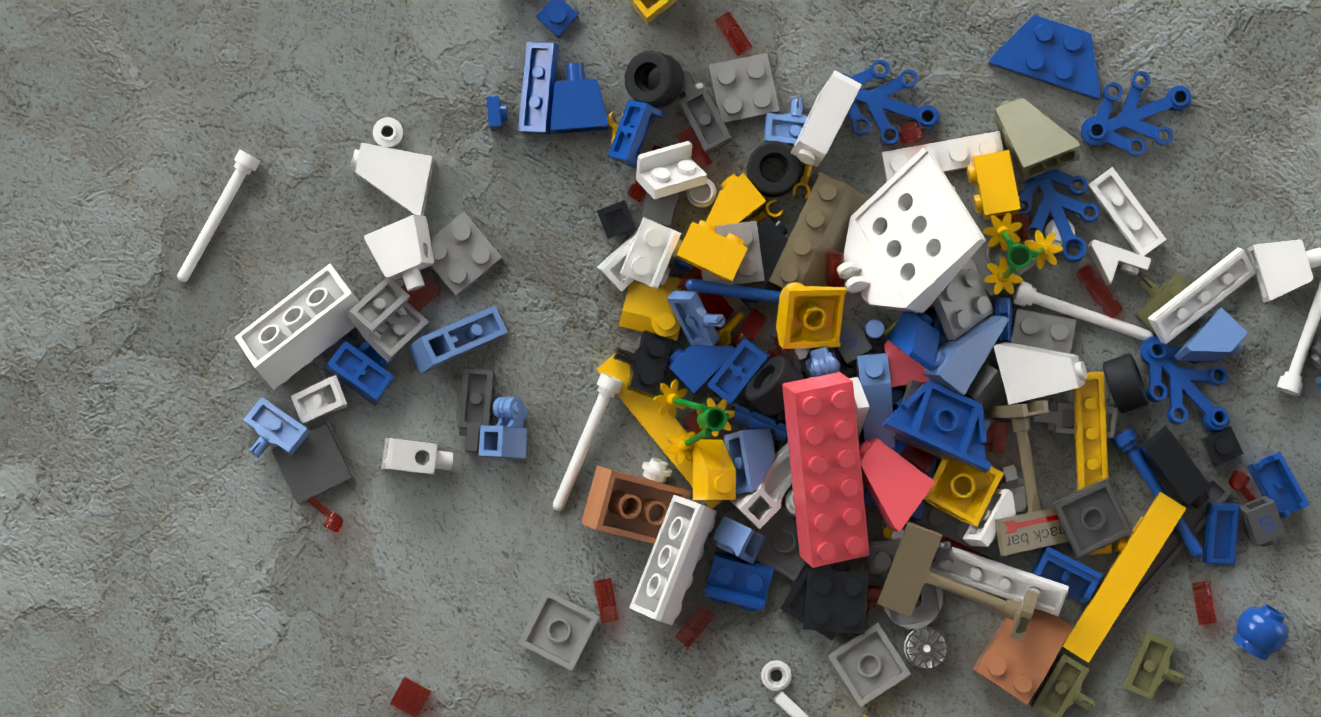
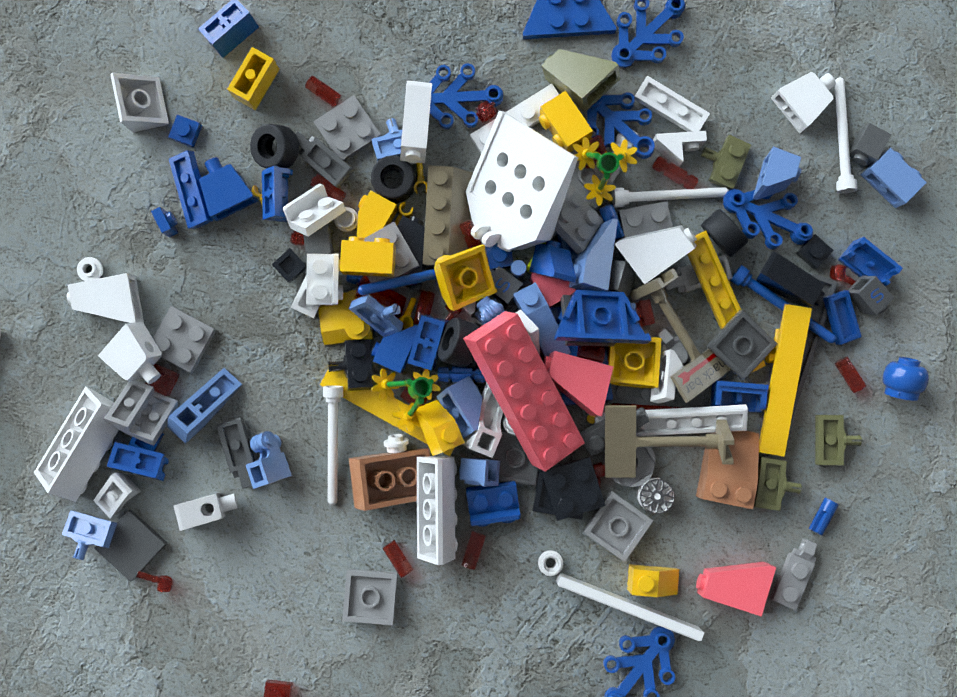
camera: 20 degrees left, 0 degrees up
white tile [1147,248,1256,344] -> none
none -> blue plate [485,243,513,270]

